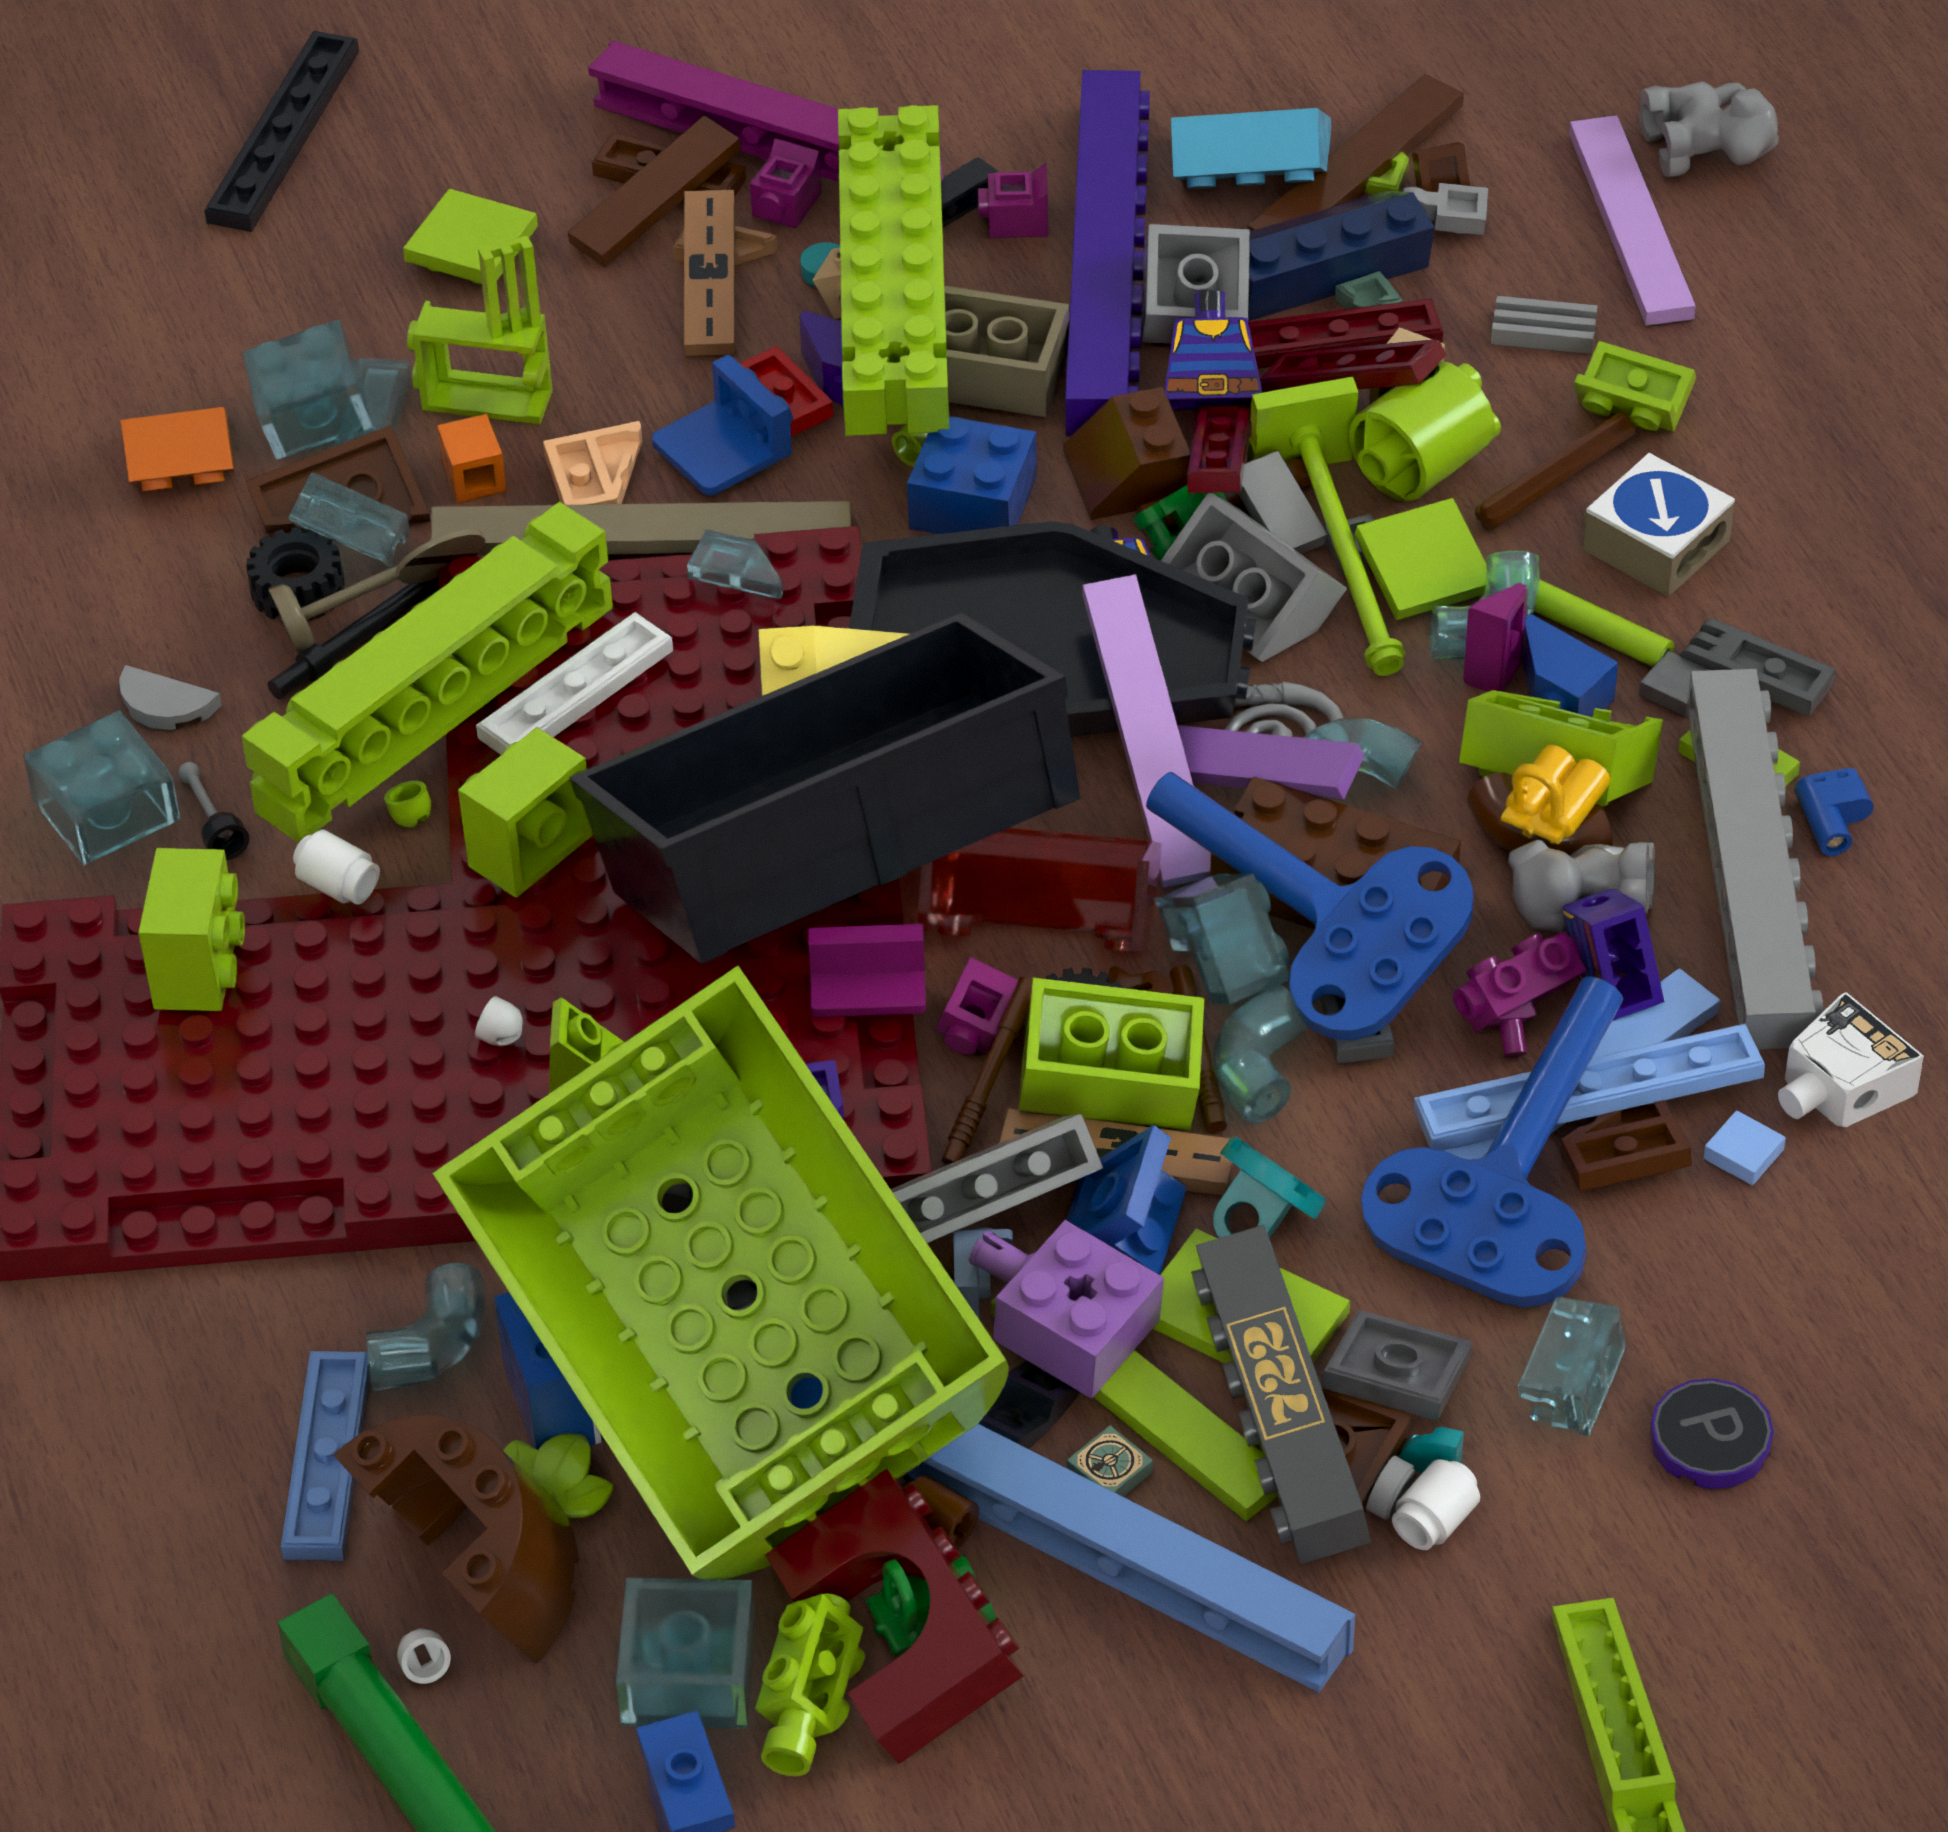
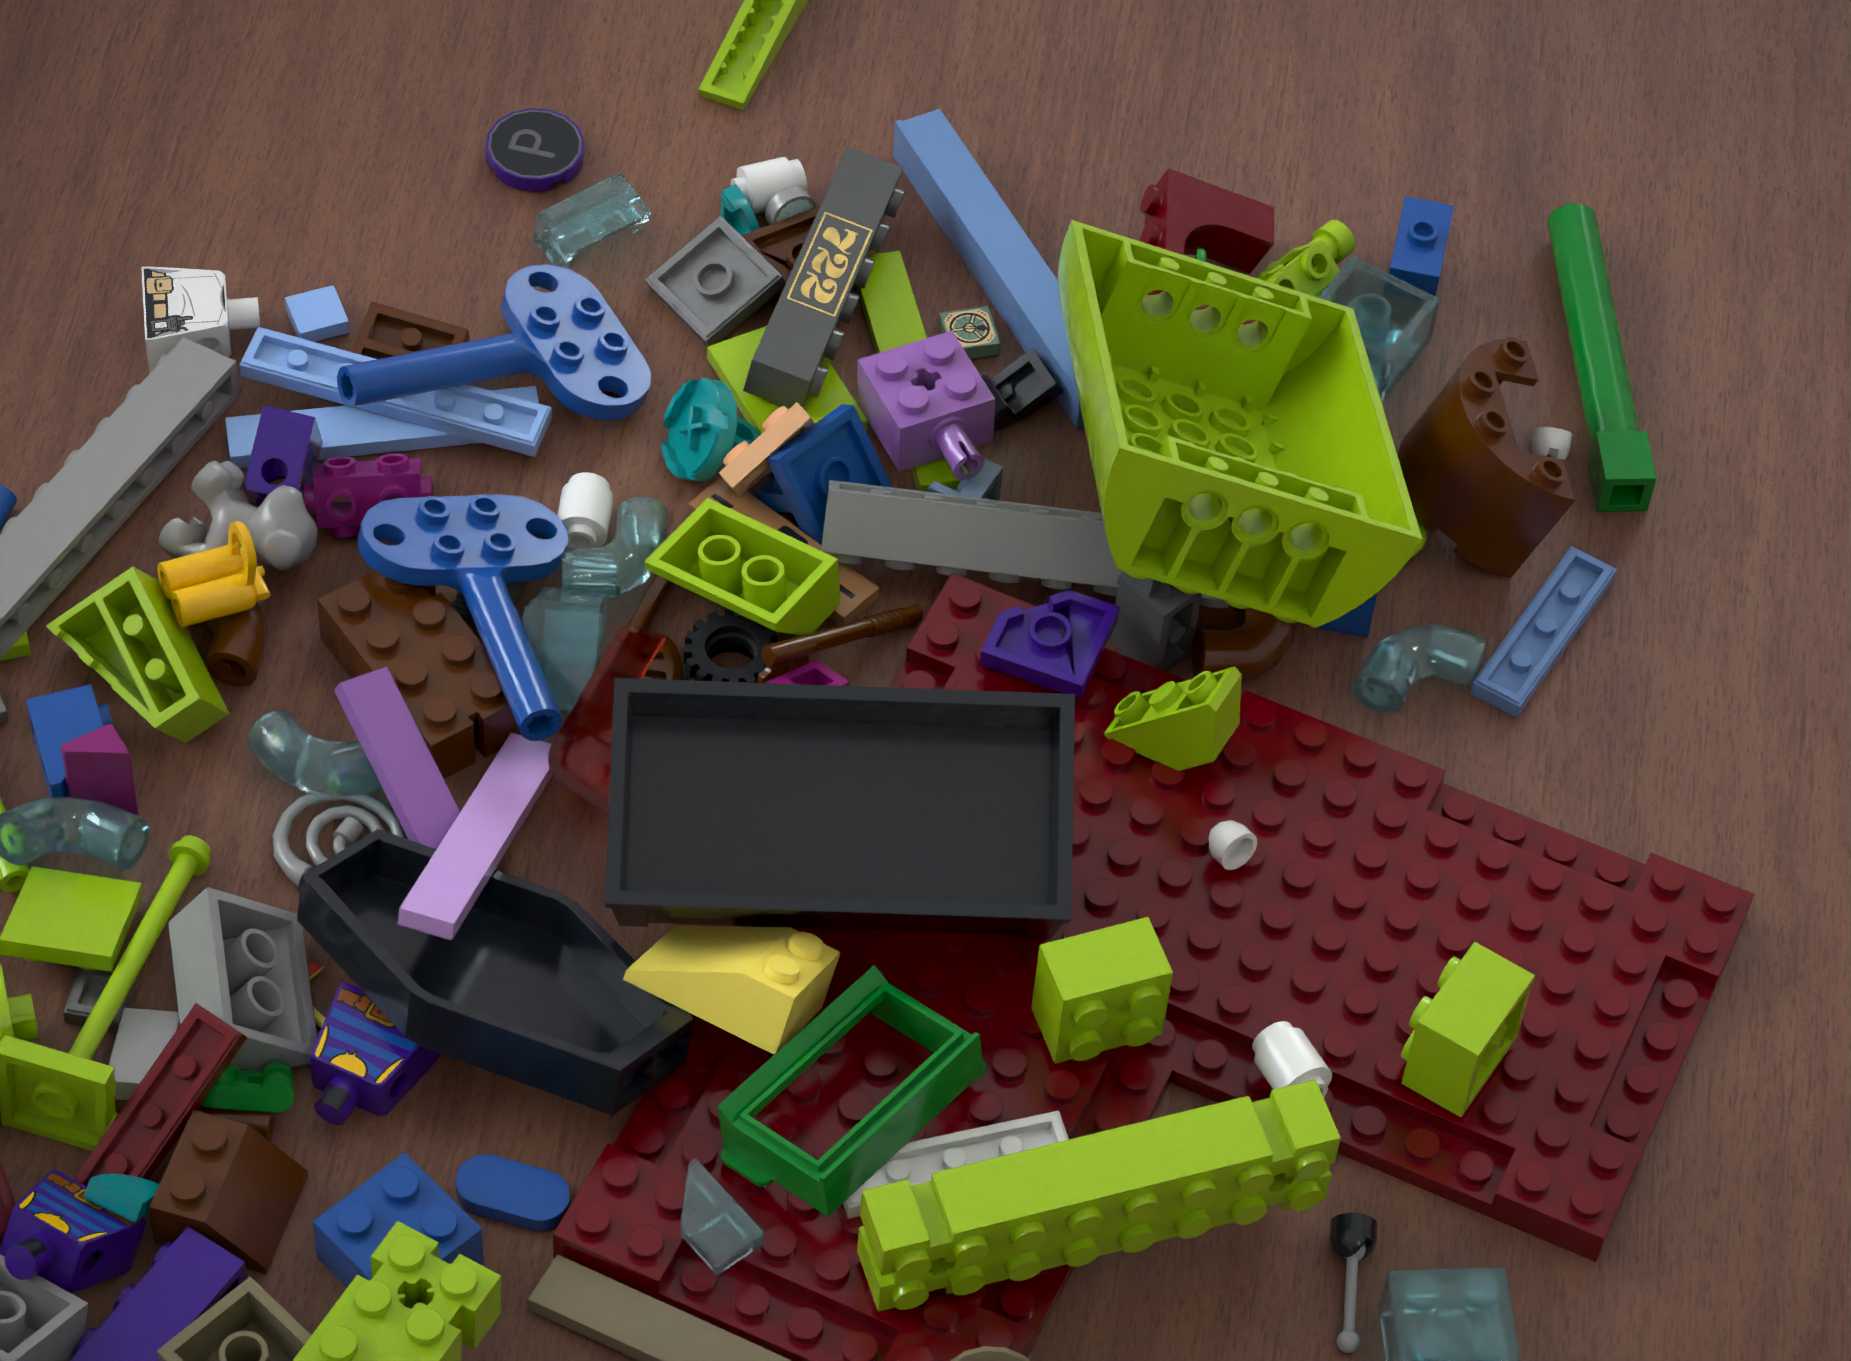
camera: 155 degrees left, 5 degrees up
none -> teal tile [84,1174,159,1223]
none -> white brick [557,472,614,552]
none -> green piece [717,965,986,1217]
none -> light nougat wing [719,402,815,496]

